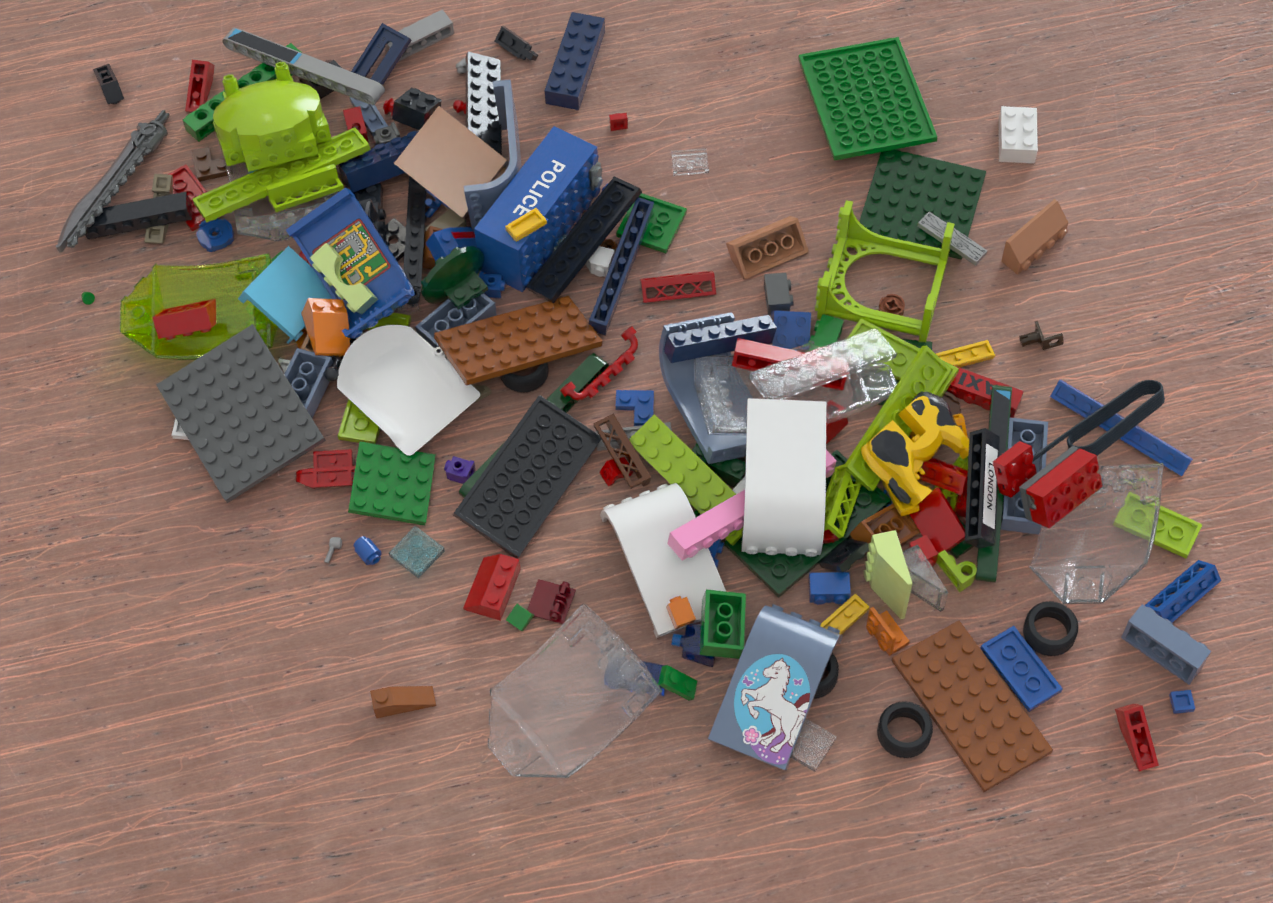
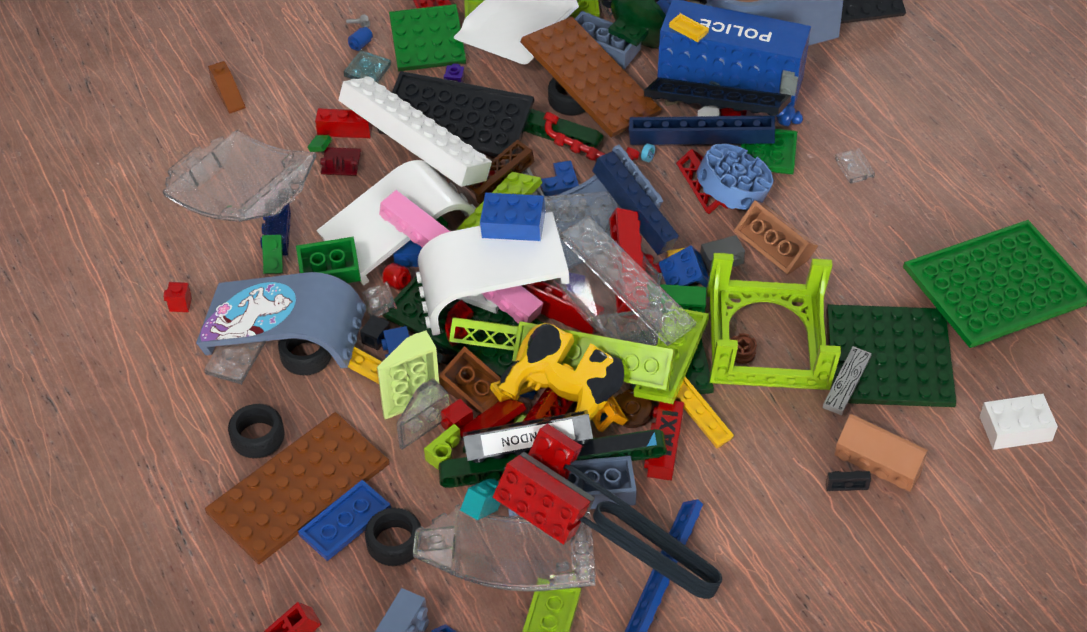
camera: 75 degrees right, 10 degrees down
dark tan tile [471,384,492,403] -> none
blue brick [479,272,506,298] -> none
black hinge [494,26,538,61] -> none
dark blue brick [544,12,605,110] -> none
red plate [609,113,628,131] -> none
orange brick [666,596,696,629] -> none
orange bracket [866,607,910,656] -> none
dark brown bracket [1019,321,1064,350] -> none
none -> red brick [163,282,192,312]
none -> white brick [338,77,492,187]
none -> black brick [360,315,390,350]
none -> clear plate [362,282,397,318]
none -> red head [382,263,411,290]
none -> teal brick [460,479,500,520]
none -> blue brick [480,193,546,241]
none -> medium azure tile [641,143,655,163]
none -> medium blue brick [696,144,774,211]
none -> black plate [825,470,871,491]

